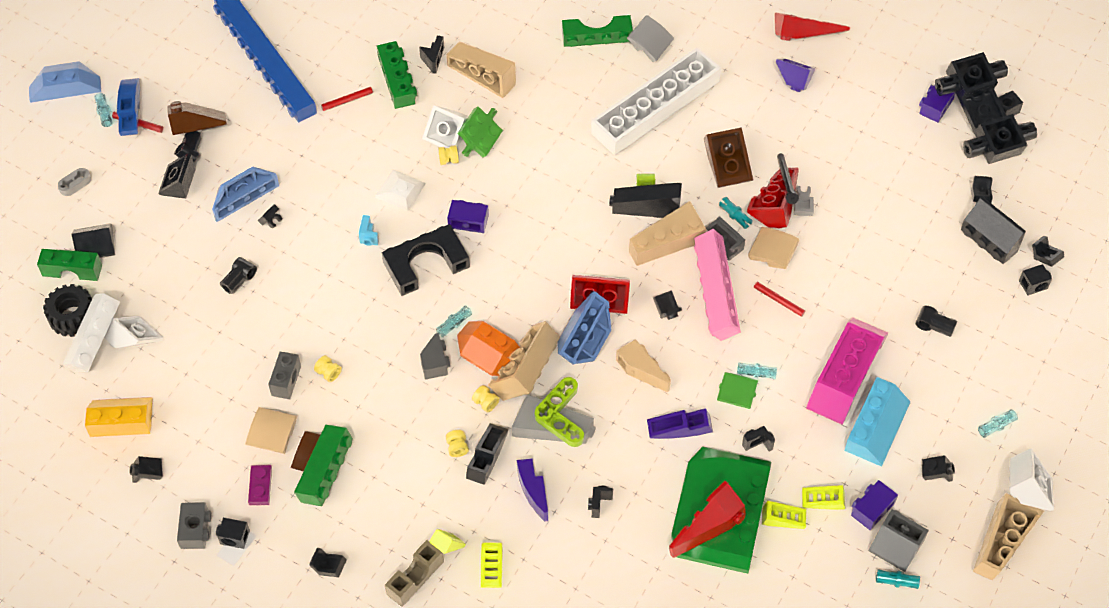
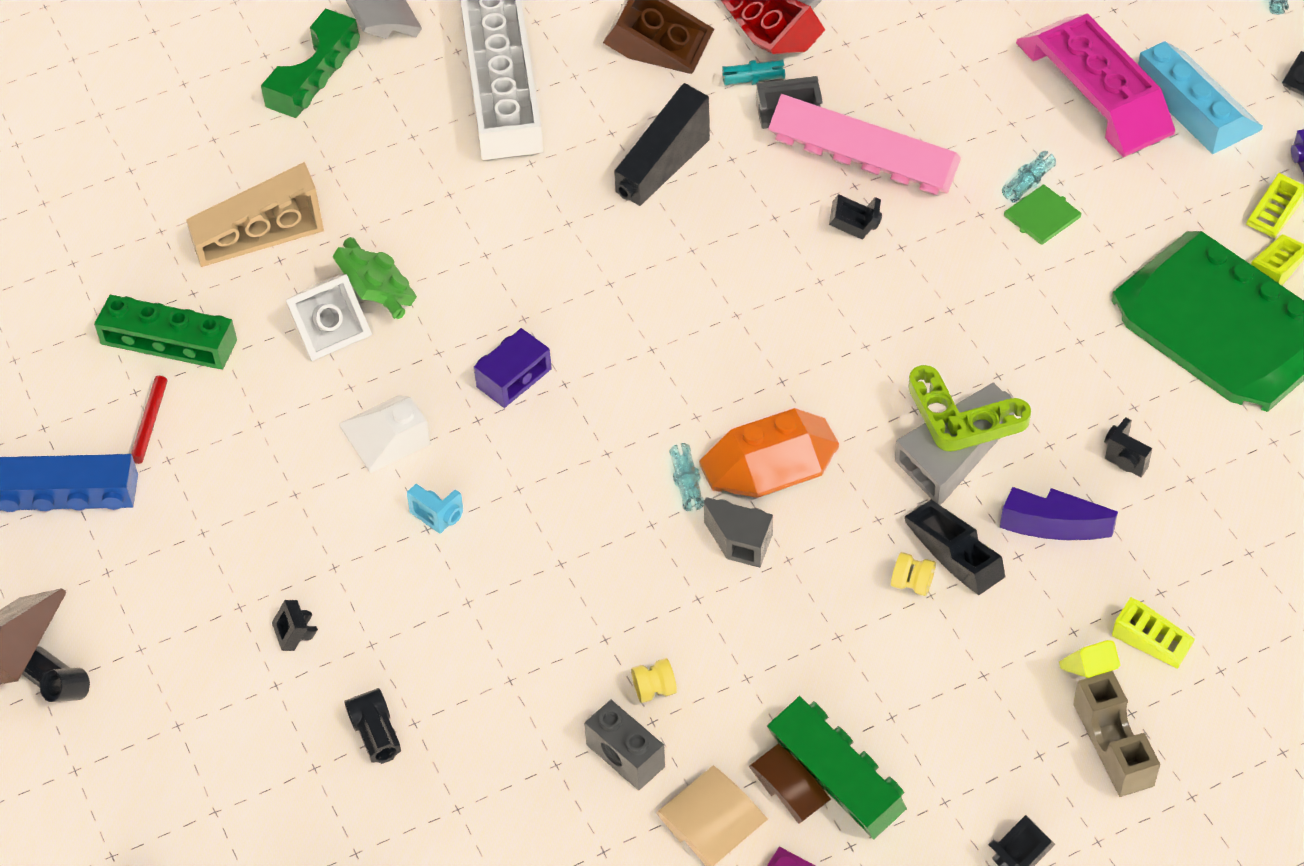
camera: 55 degrees left, 5 degrees down
black slope [158,152,196,199] -> none
medium blue wedge [212,166,279,222] -> none
black arch [381,224,470,296] -> none
black slope [419,35,445,74] -> none
light yellow wheel [438,145,459,165] -> none
light yellow wheel [472,385,500,413] -> none
tan wedge [488,321,560,401] -> none
medium blue wedge [558,291,611,365] -> none
red slope [570,275,630,314] -> none
tan slope [616,339,671,392] -> none
tan wedge [629,201,706,266] -> none
lime brick [636,173,656,186] -> none
dark purple slope [647,408,713,439] -> none
red wedge [669,481,746,558] -> none
black bracket [742,426,775,452] -> none
tan slope [748,227,799,269] -> none
bar [753,281,806,317] -> none

